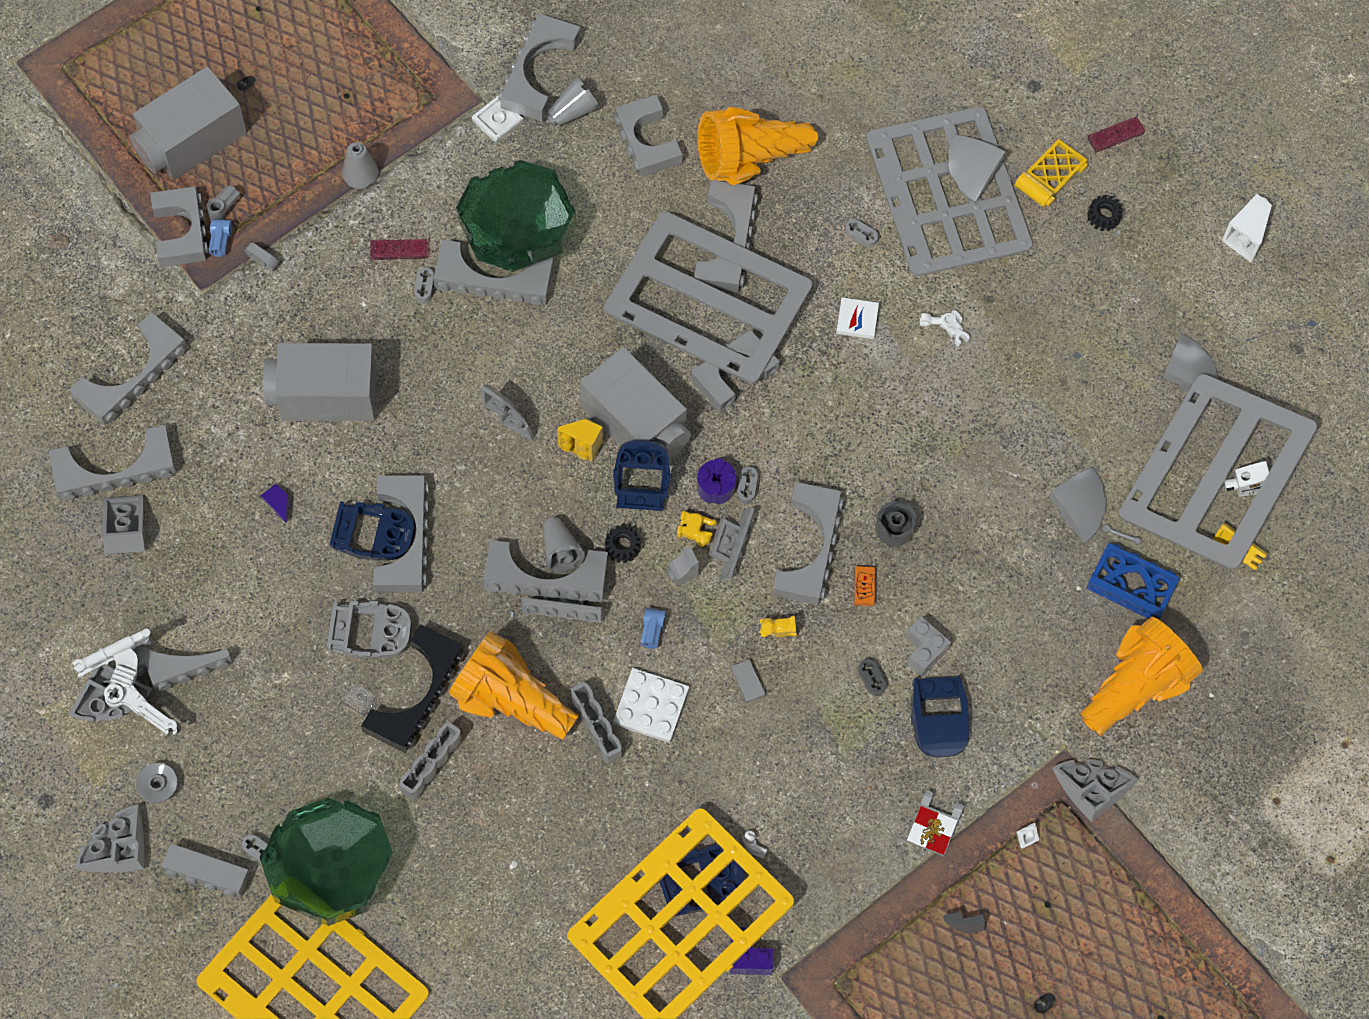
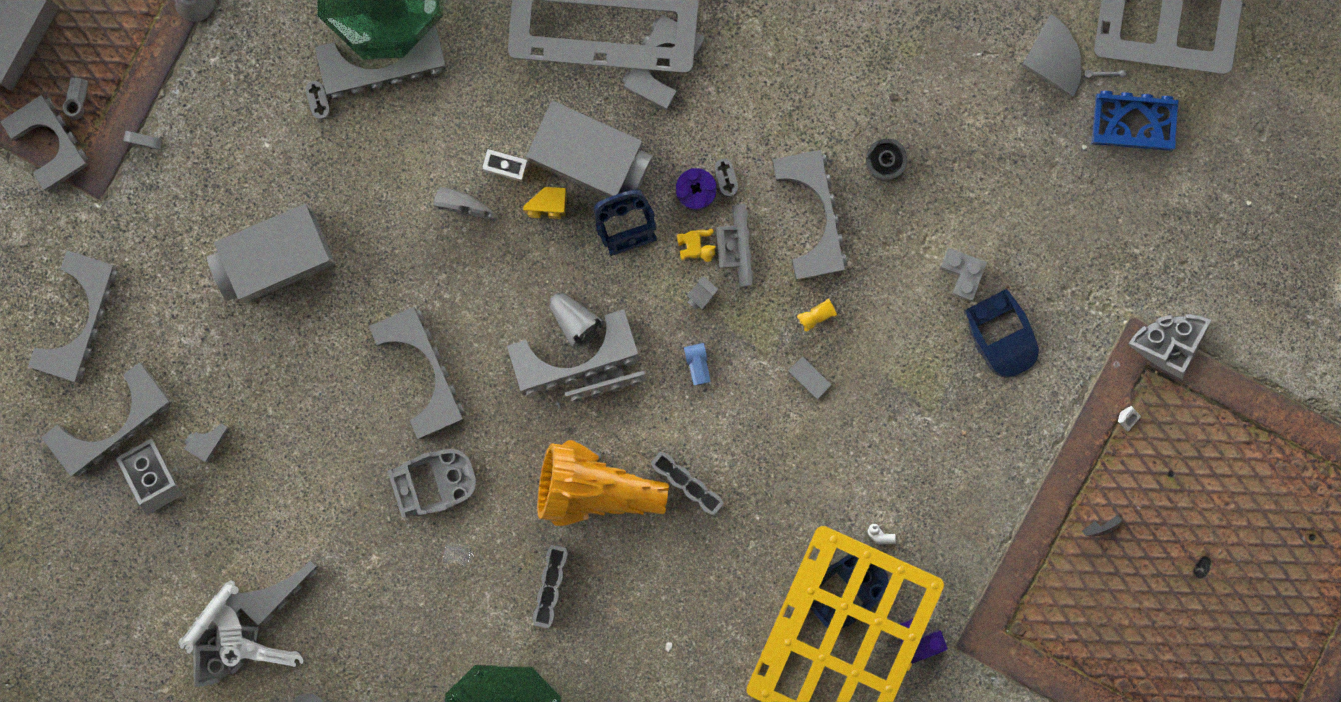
camera: 15 degrees left, 20 degrees up
medium blue piece [209,219,232,257] -> none
dark purple slope [260,483,291,523] -> none
dark blue slope [329,501,414,561] -> none
black arch [361,624,465,753] -> none
clear pink tile [370,239,427,260] -> none
black tyre [605,525,640,563] -> none
white plate [613,668,689,743] -> none
orange tile [854,566,875,606] -> none
dark grey beam [858,659,886,696] -> none
flag [906,791,964,857] -> none
light orange cone [1080,617,1203,737] -> none
yellow hinge [1212,523,1267,570] -> none
none -> light grey arch [185,423,230,462]
none -> white brick [482,149,528,182]

